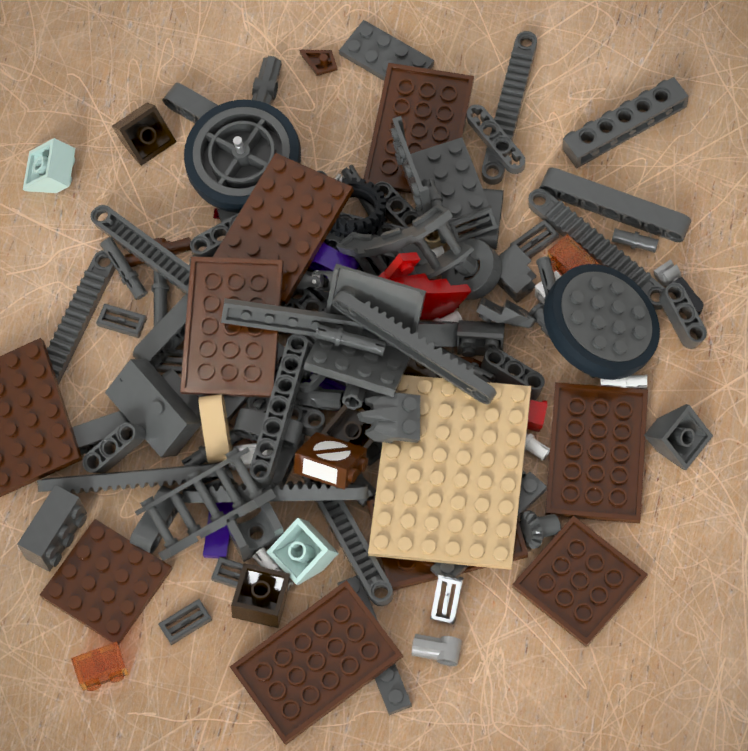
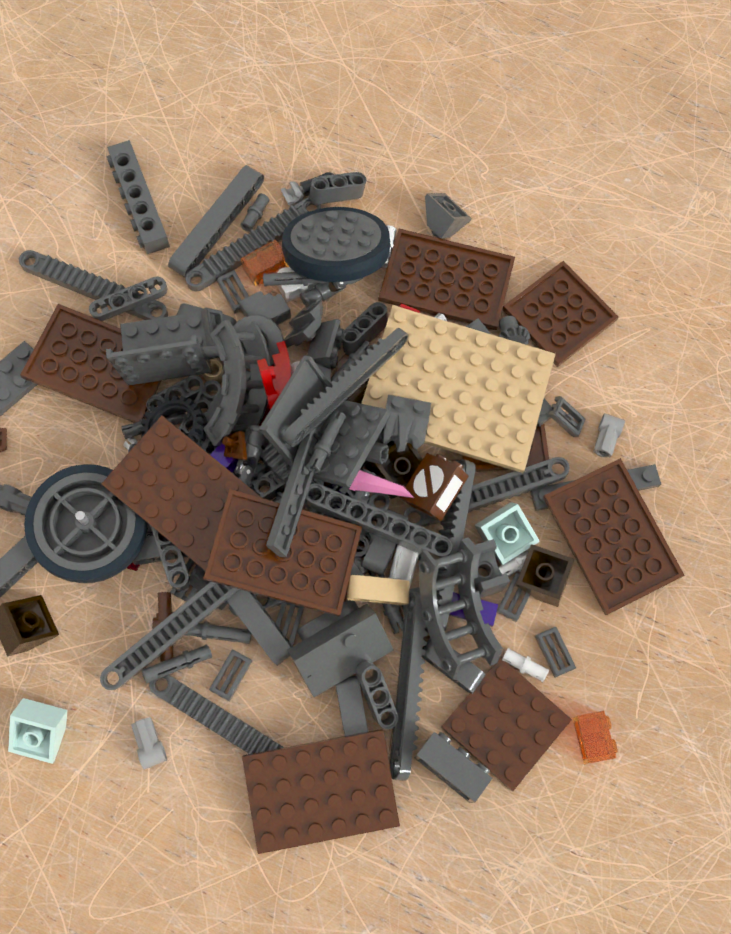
camera: 90 degrees left, 5 degrees up
none -> light grey piece [131,717,167,770]
none -> reddish brown piece [222,431,247,460]
none -> bright pink bar [349,470,414,498]
none -> white pin [502,648,549,683]

